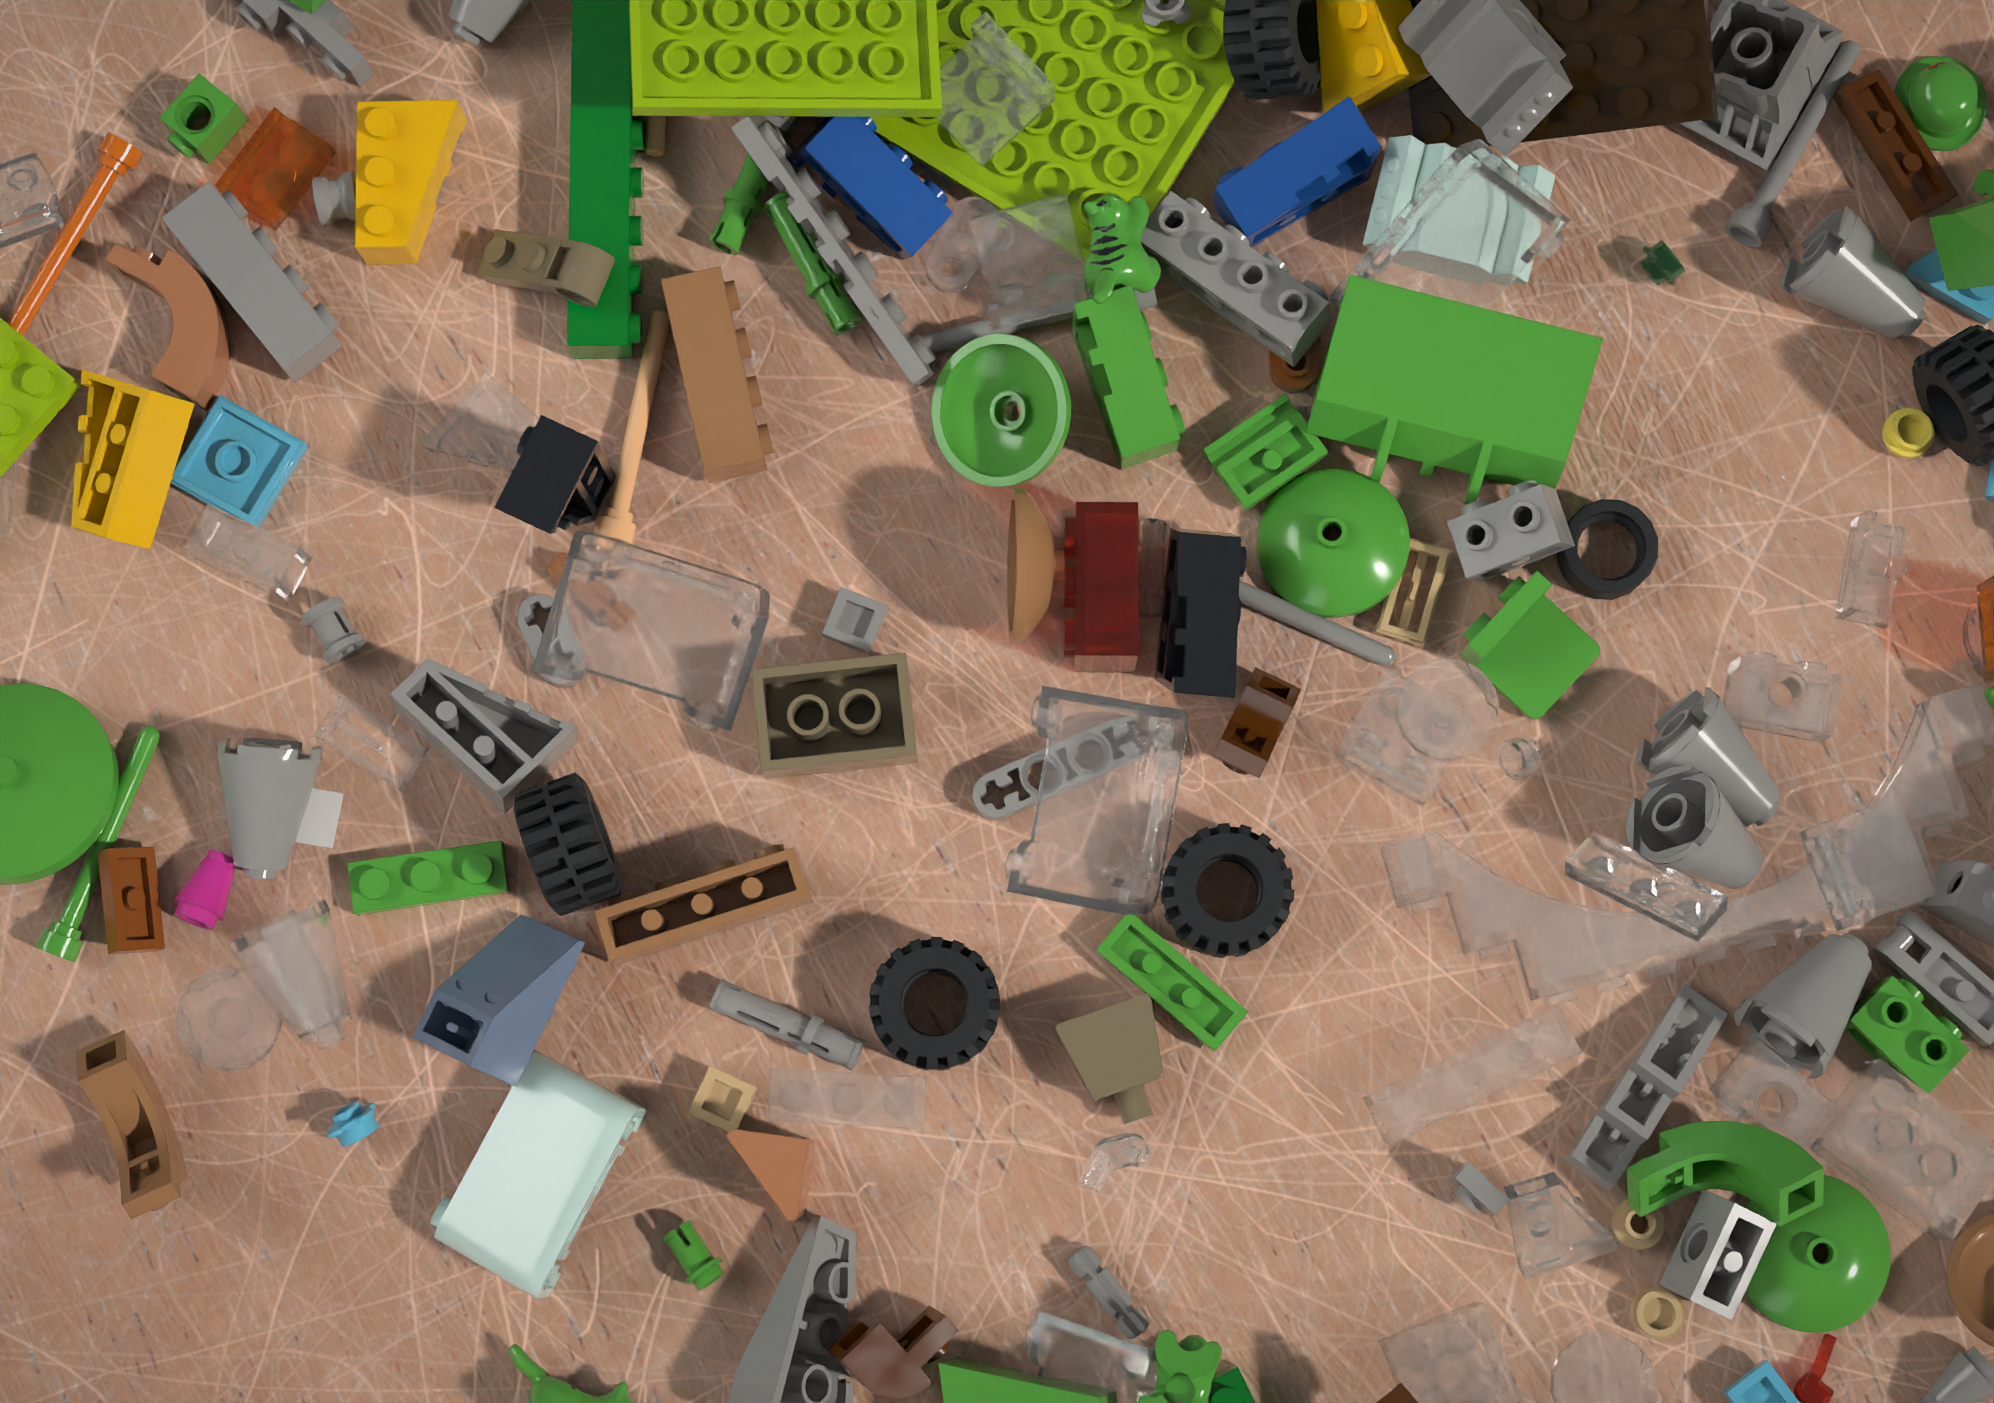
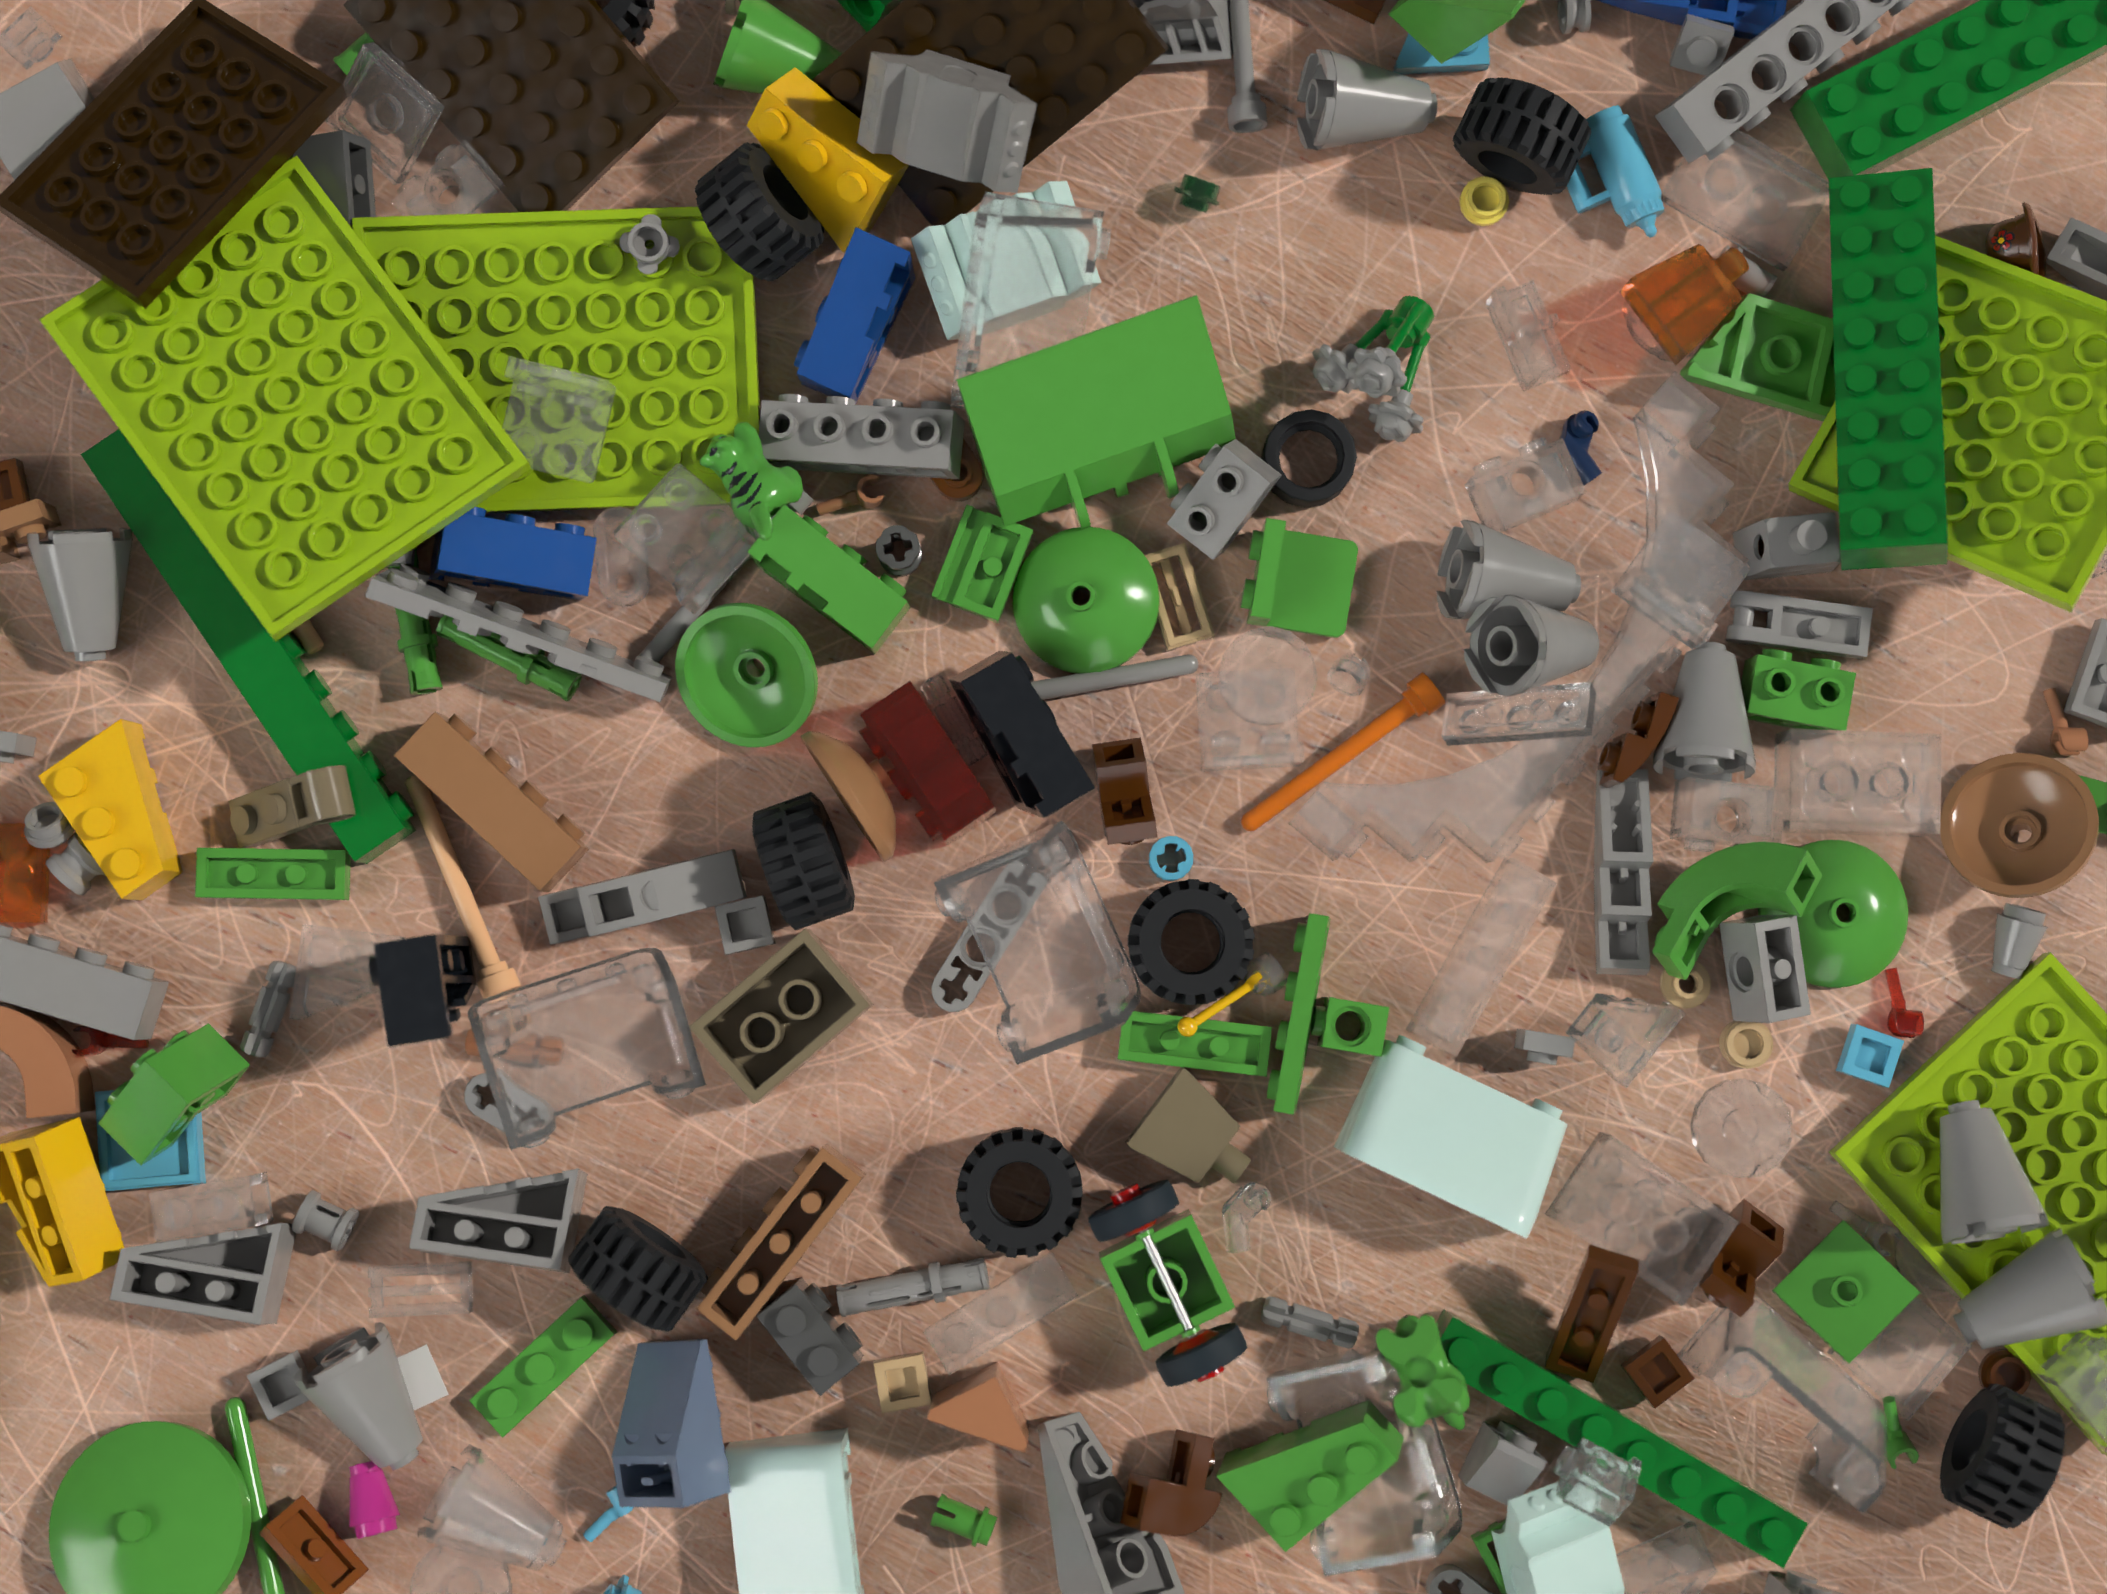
camera: 35 degrees left, 5 degrees up
none -> light grey plate [24,802,75,848]
none -> clear red hand [72,1026,149,1056]
none -> bright green brick [98,1023,250,1165]
none -> light grey wedge [109,1223,296,1325]
none -> bright green plate [195,848,351,900]
none -> light grey axle [240,961,299,1058]
none -> light grey plate [247,1350,309,1421]
none -> light grey slope [538,849,747,945]
none -> medium azure hand [583,1486,634,1542]
none -> black tyre [752,792,855,930]
none -> dark grey brick [756,1277,864,1396]
none -> nougat hand [816,474,885,516]
none -> dark grey bush [876,525,922,576]
none -> brick [1088,1180,1247,1387]
none -> medium azure bush [1149,836,1193,881]
none -> hinge [1178,952,1287,1037]
none -> orange piece [1241,672,1446,831]
none -> bright green plate [1267,913,1331,1115]
none -> bright green brick [1311,997,1389,1057]
none -> light grey plant [1312,296,1435,442]
none -> light aqua windscreen [1334,1035,1568,1238]
none -> dark blue arm [1558,410,1602,487]
none -> reddish brown slope [1598,692,1679,788]

